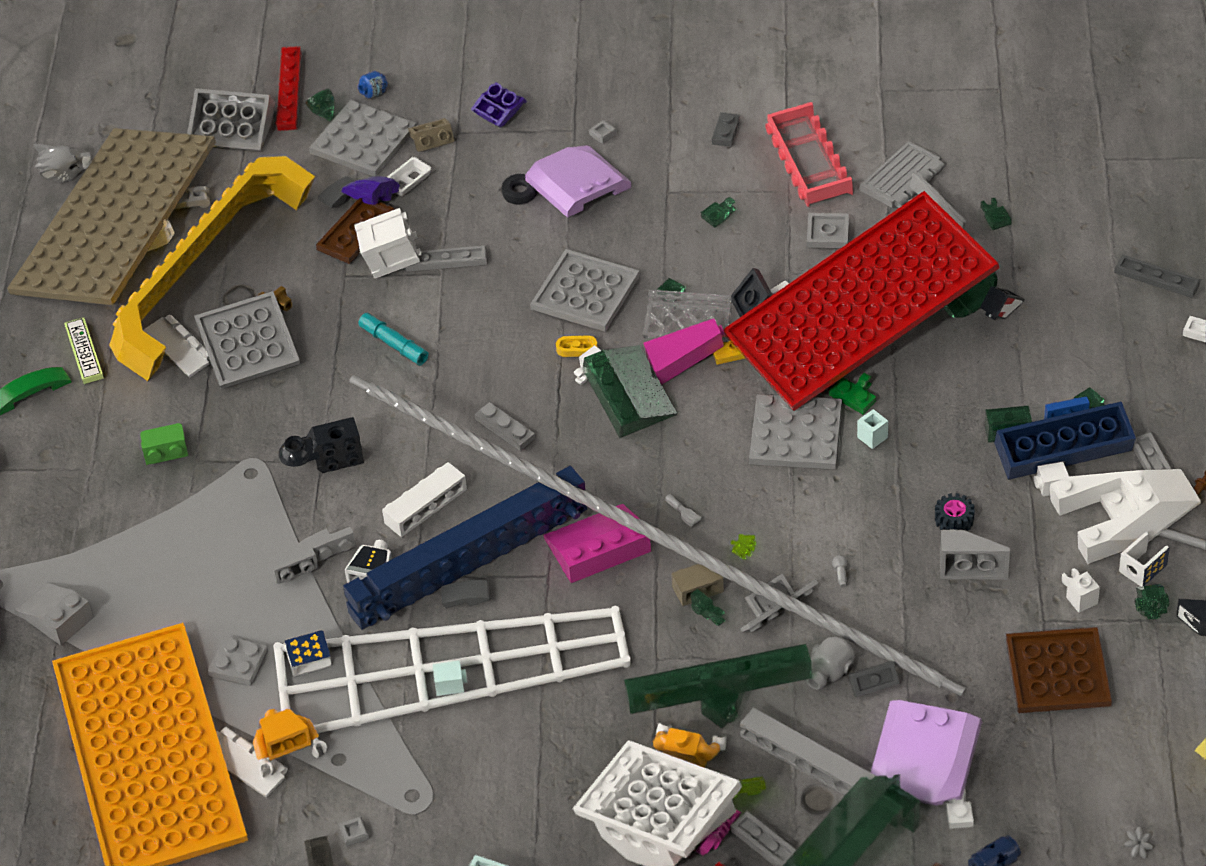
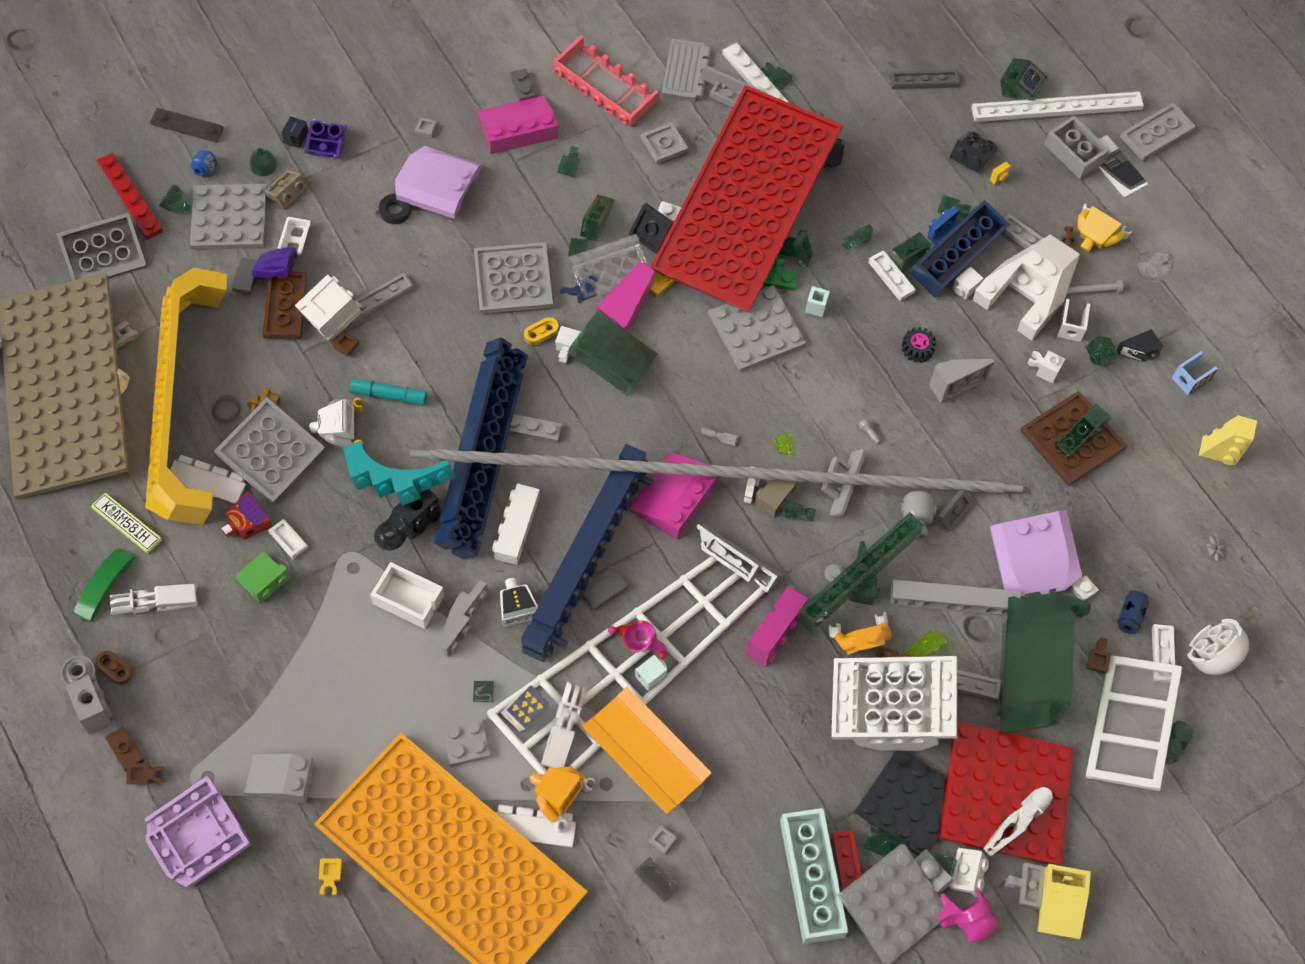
camera: 40 degrees left, 15 degrees up
none -> white arm [110,584,198,616]
none -> clear smoke plate [150,108,224,143]
none -> torso [221,492,272,540]
none -> clear green helmet [249,148,276,176]
none -> white tile [268,519,308,559]
none -> black brick [281,116,309,148]
none -> white torso [310,398,364,448]
none -> yellow plate [319,858,342,897]
none -> reddish brown plate [333,331,359,357]
none -> teal arch [343,441,455,506]
none -> white piece [371,562,444,629]
none -> dark blue brick [434,337,528,560]
none -> clear green tile [473,681,494,703]
none -> dark pink slope [477,95,558,154]
none -> white arm [541,682,586,768]
none -> dark blue piece [560,276,597,303]
none -> clear green slope [580,195,614,241]
none -> light orange hinge [582,687,712,815]
none -> dark pink piece [608,620,667,660]
none -> light grey wedge [697,524,783,593]
none -> white plate [723,43,789,103]
none -> white plate [744,467,760,504]
none -> dark pink wedge [745,586,809,667]
none -> clear green bracket [779,230,813,267]
none -> clear green plate [842,224,873,250]
none -> white plate [868,250,916,301]
none -> black bracket [949,131,998,174]
none -> yellow plate [990,162,1011,185]
none -> clear green plate [1051,593,1091,617]
none -> clear green slope [1056,403,1112,457]

